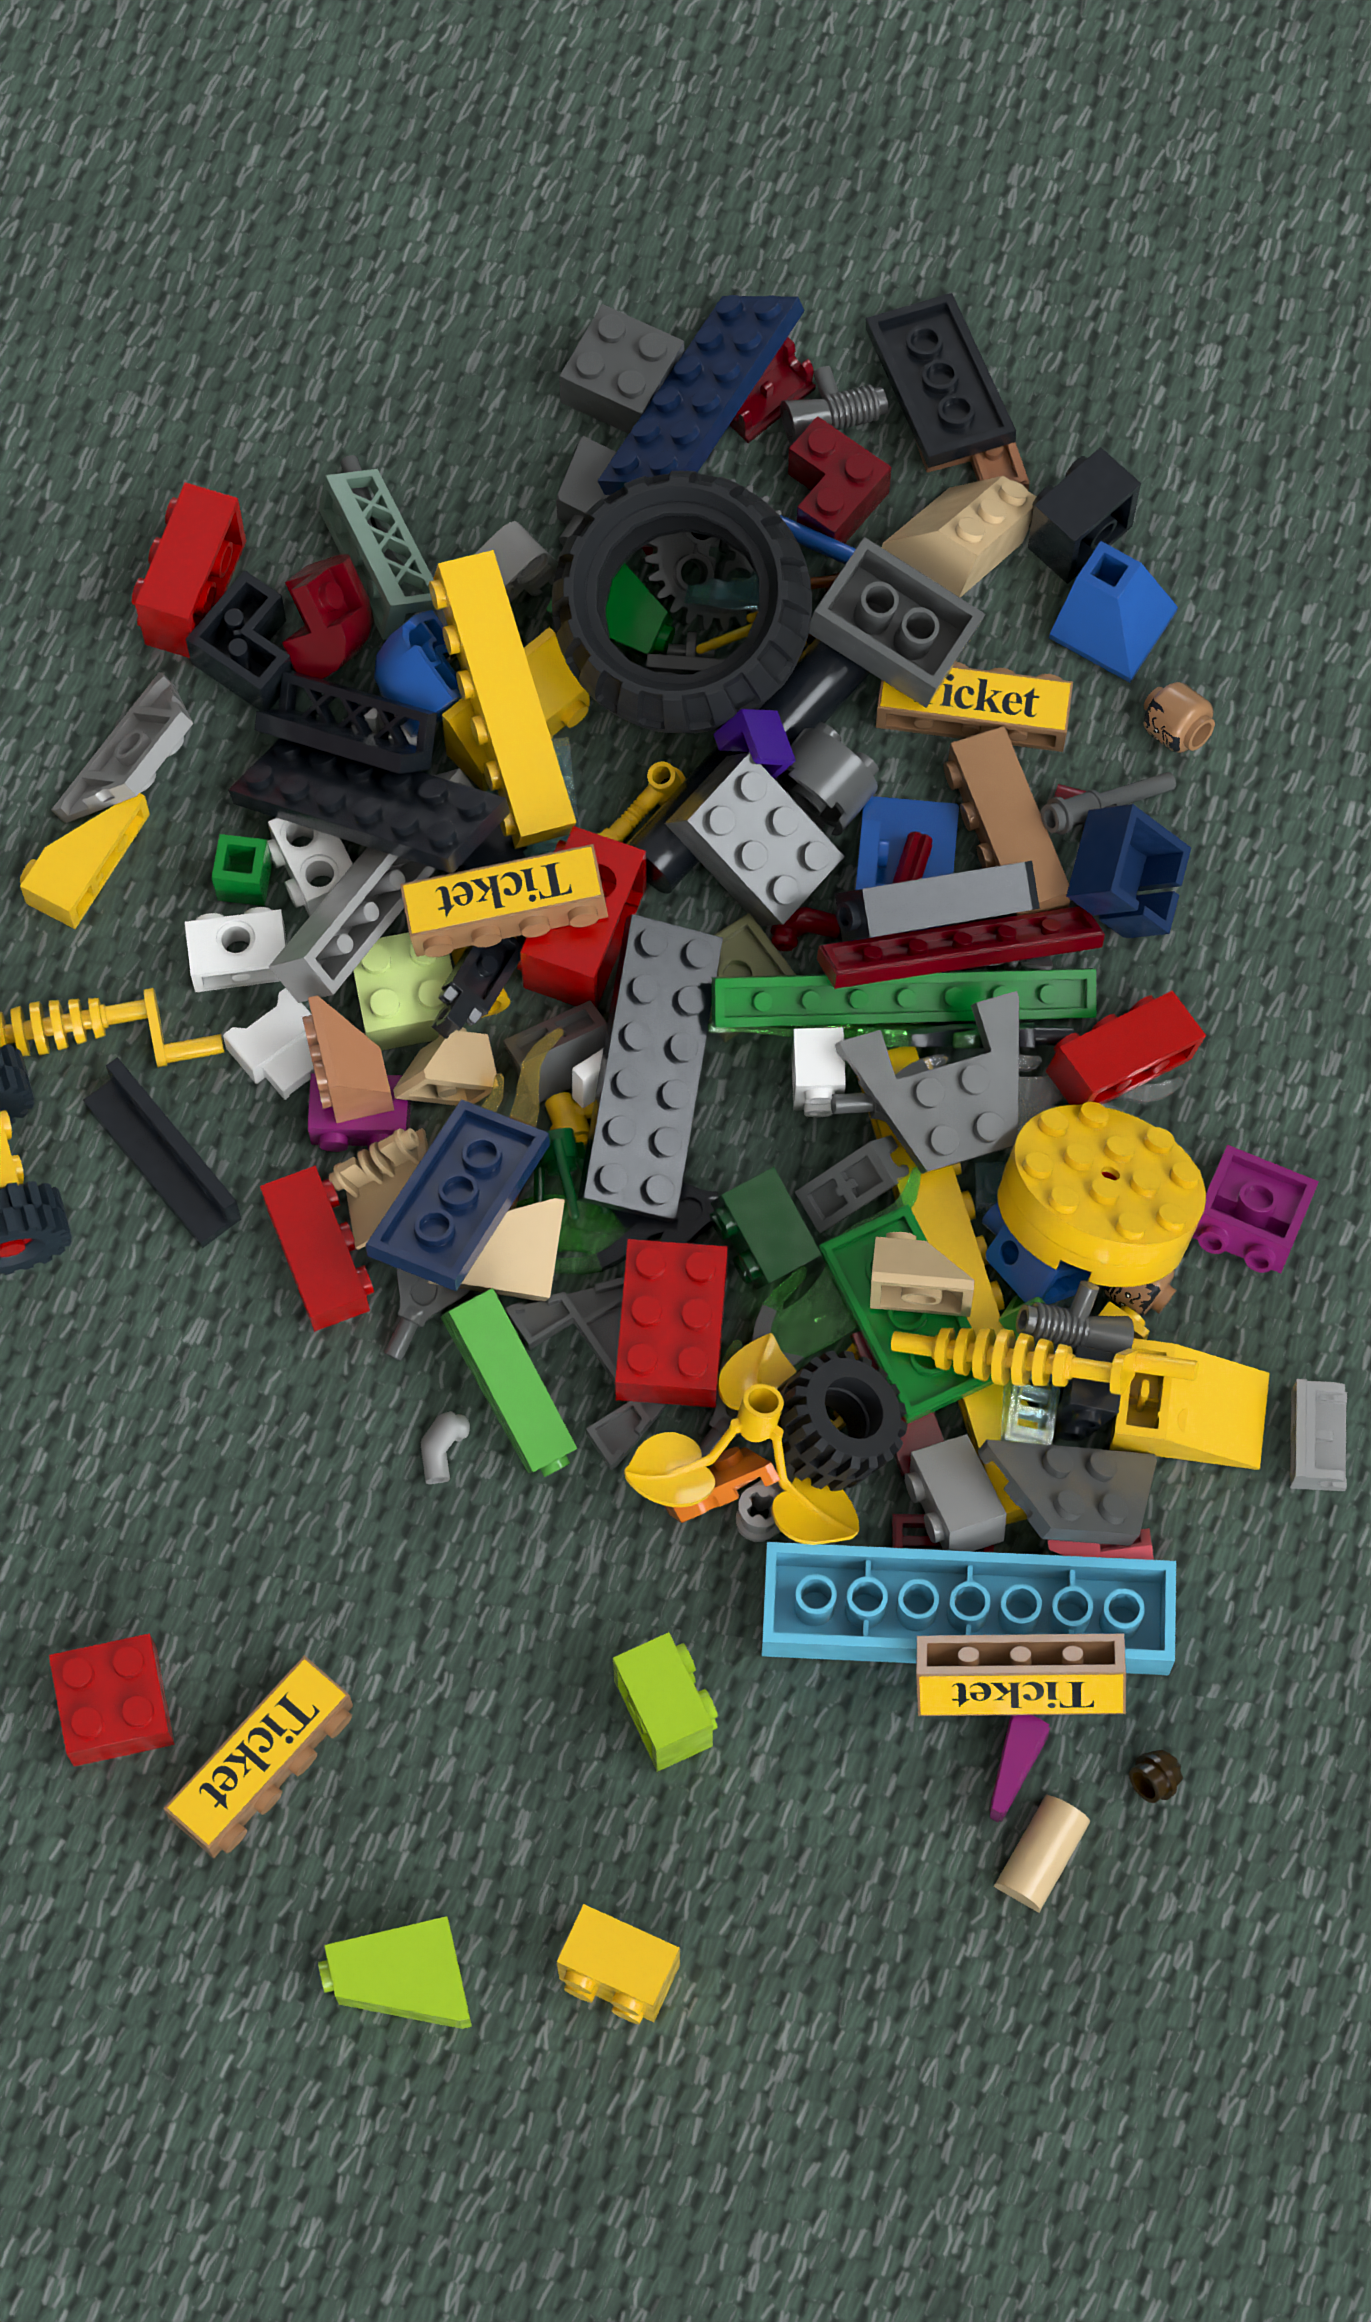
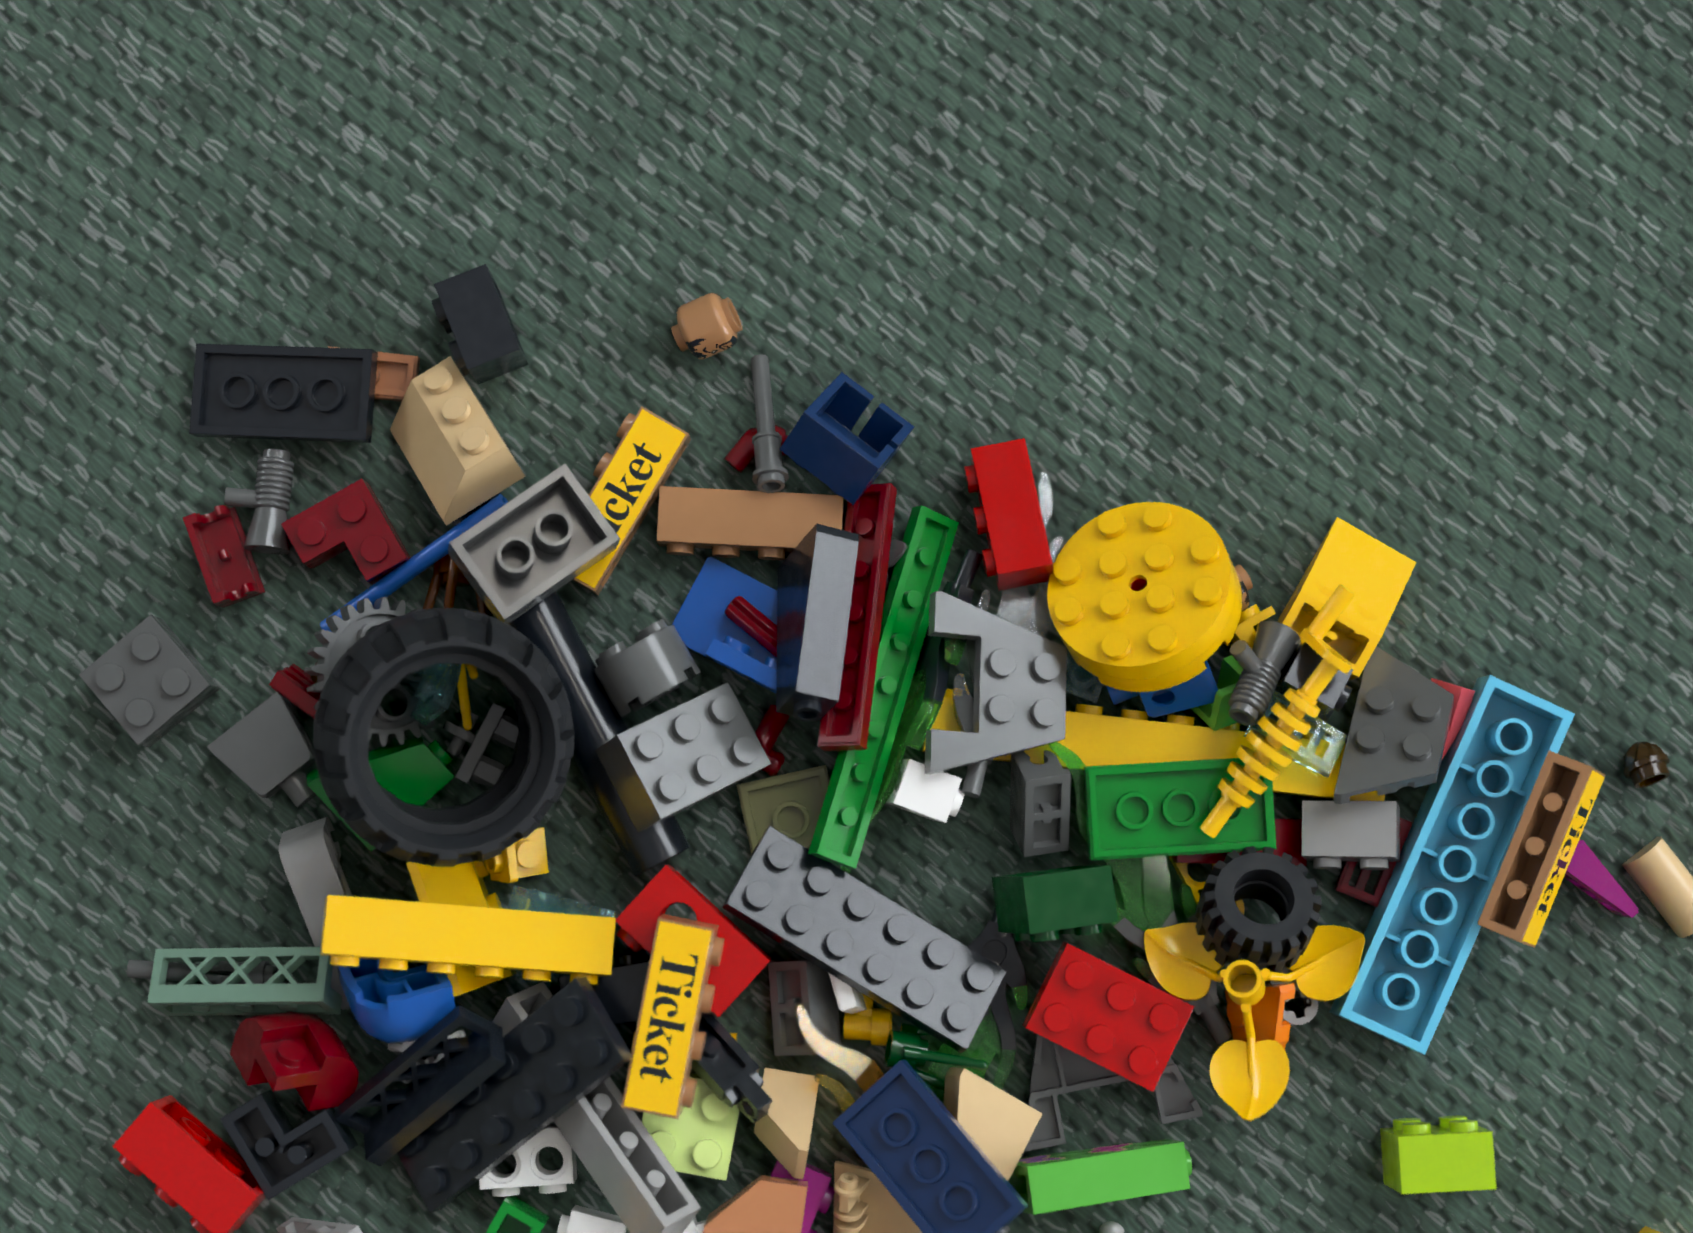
camera: 75 degrees left, 15 degrees up
dark blue plate [597,295,805,495] -> none
yellow brick [598,761,686,843] -> none
dark purple panel [713,709,796,779] -> none
tan slope [870,1232,974,1317] -> none
blue slope [1049,541,1178,683] -> none
magenta plate [1192,1145,1319,1273] -> none
light grey hinge [1290,1379,1347,1491] -> none
none -> yellow bracket [484,827,549,883]

